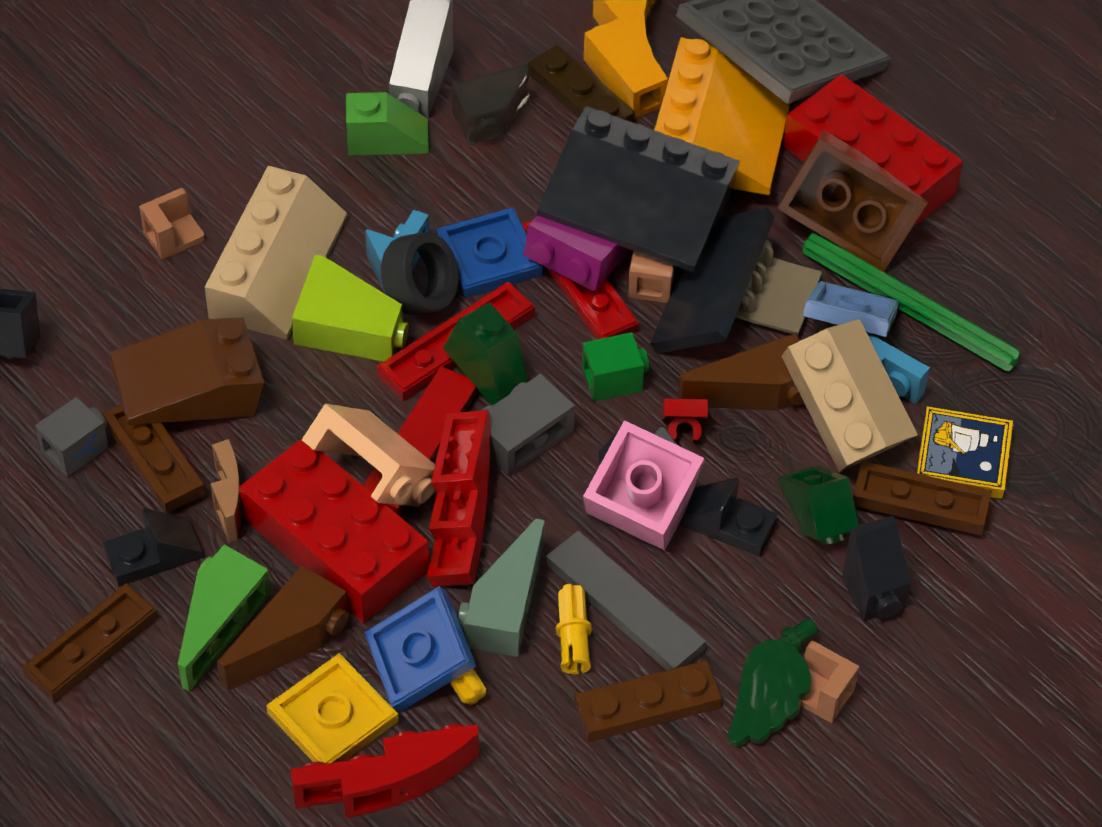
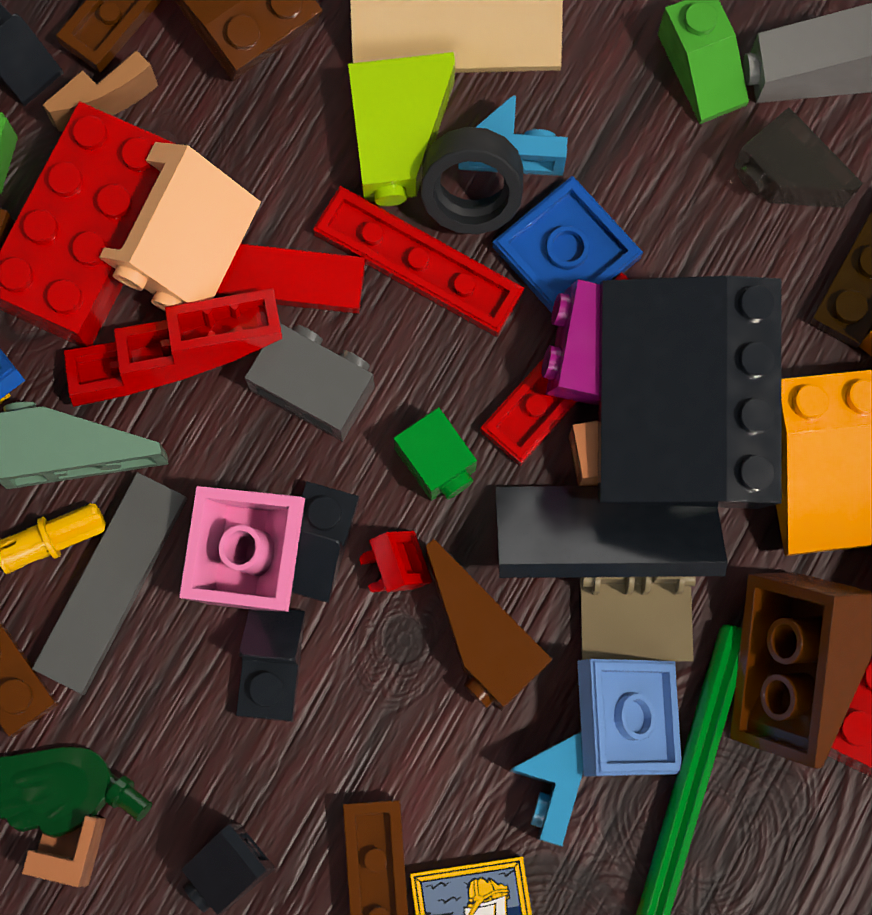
camera: 70 degrees right, 25 degrees up
dark green slope [443,302,528,405] -> none
dark green slope [777,465,859,544] -> none
tan slope [781,319,918,473] -> none

